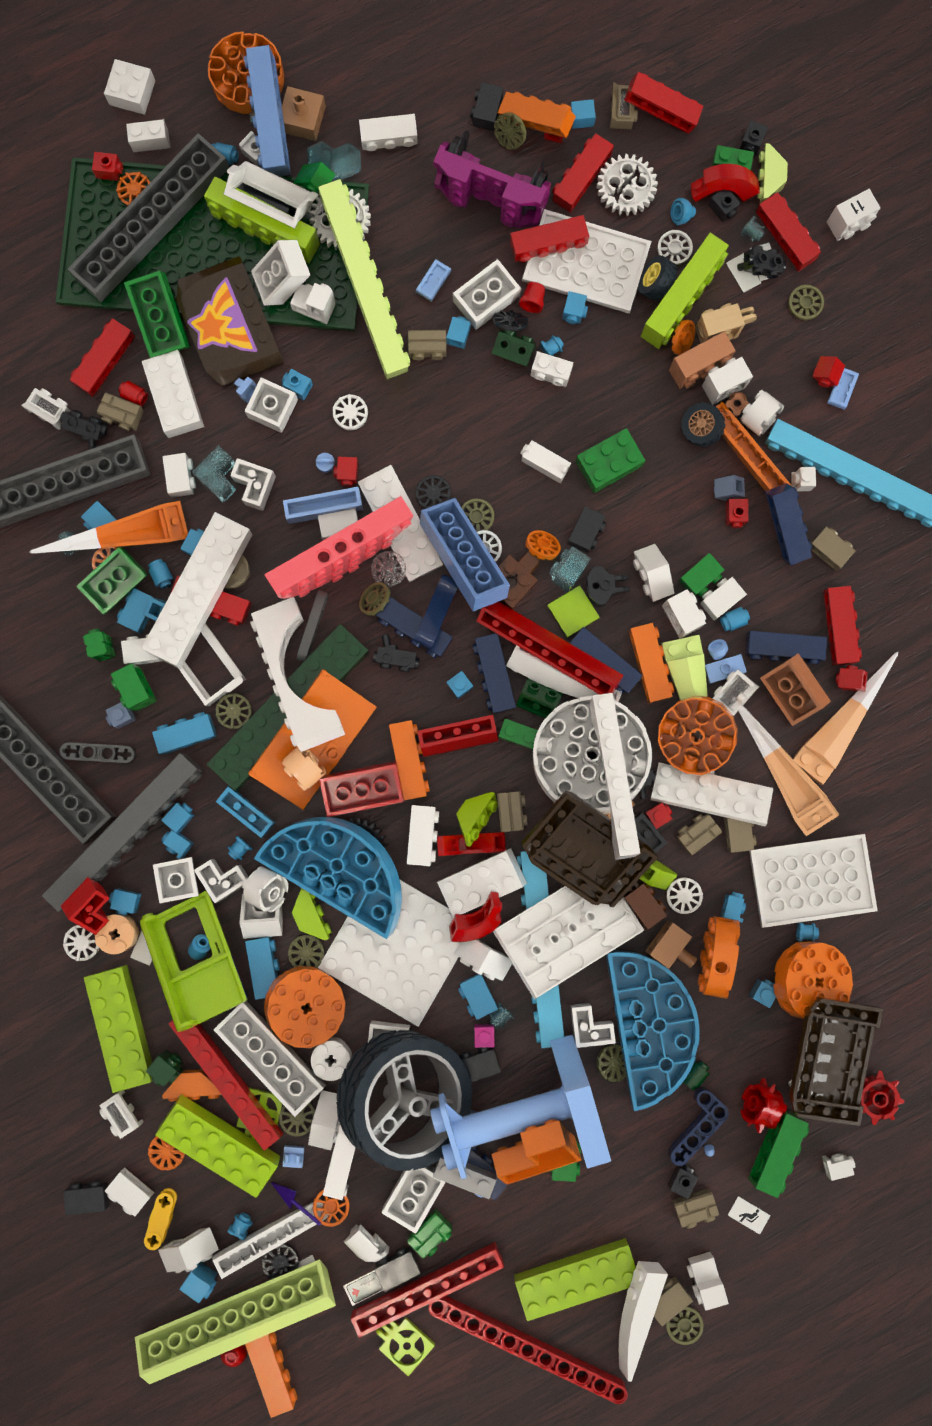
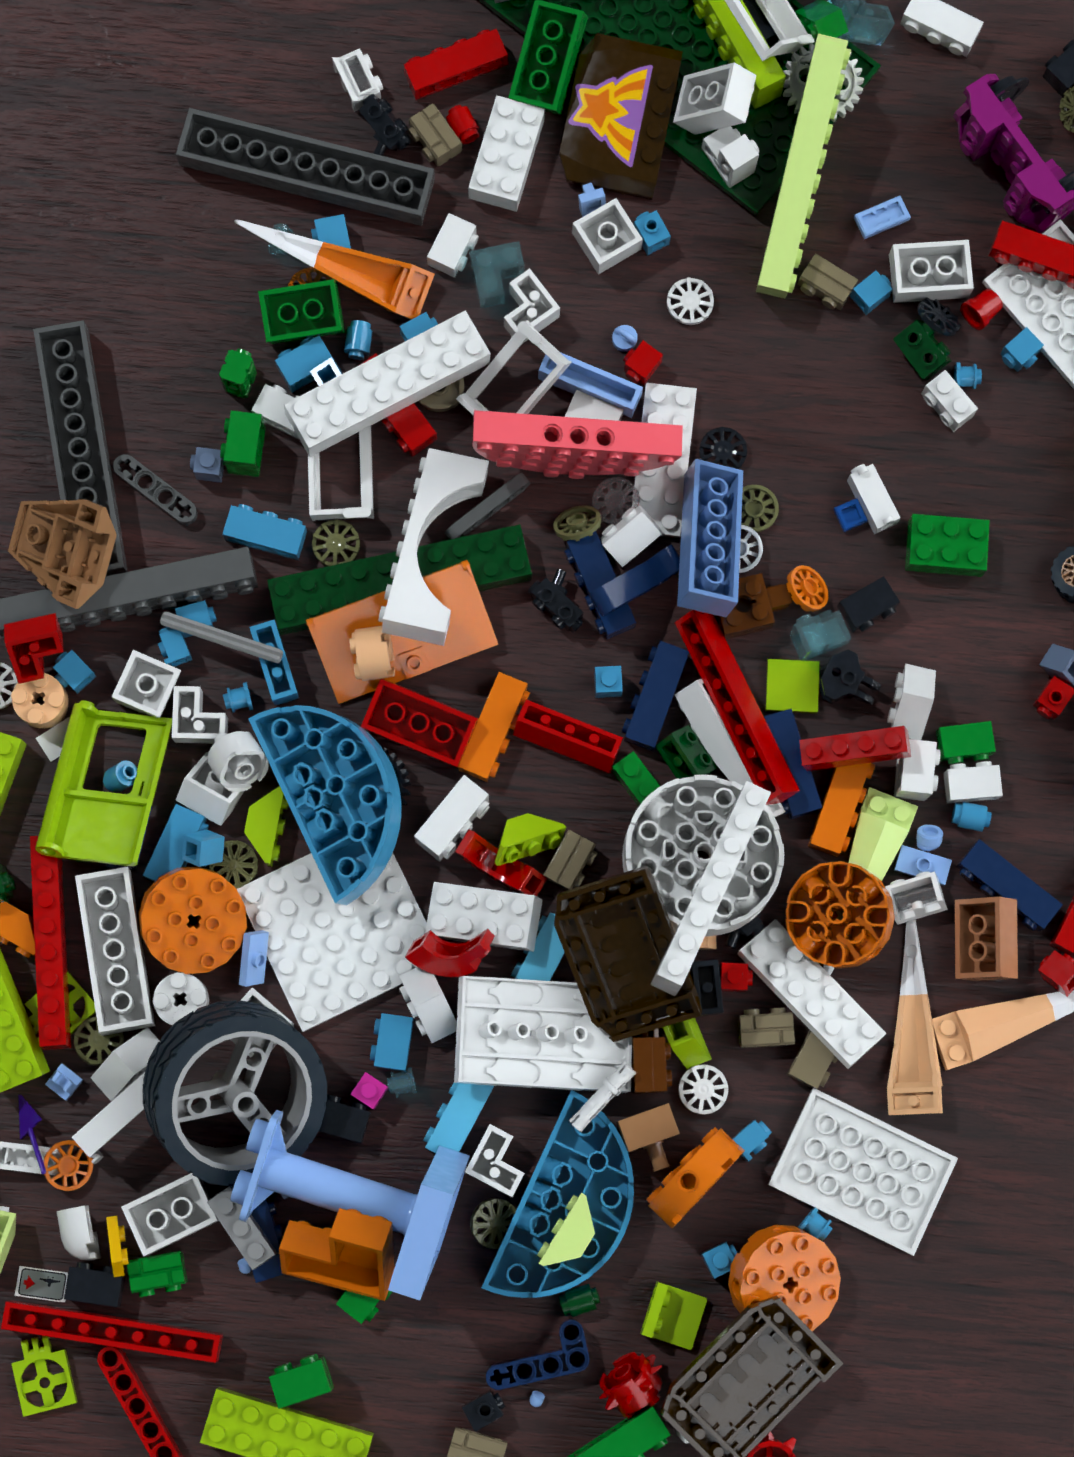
camera: 30 degrees right, 5 degrees down
none -> medium nougat wedge [8,499,117,609]
none -> yellow plate [106,1216,129,1277]
none -> light grey axle [160,612,283,663]
none -> dark azure brick [181,829,225,867]
none -> light blue plate [239,930,269,987]
none -> green brick [269,1354,334,1409]
none -> white piece [456,320,572,415]
none -> yellowish green slope [537,1193,595,1266]
none -> white pin [569,1061,636,1132]
none -> white brick [601,505,662,567]
none -> lime bracket [640,1281,707,1350]
none -> red brick [799,726,911,771]
none -> blue tile [833,498,868,532]

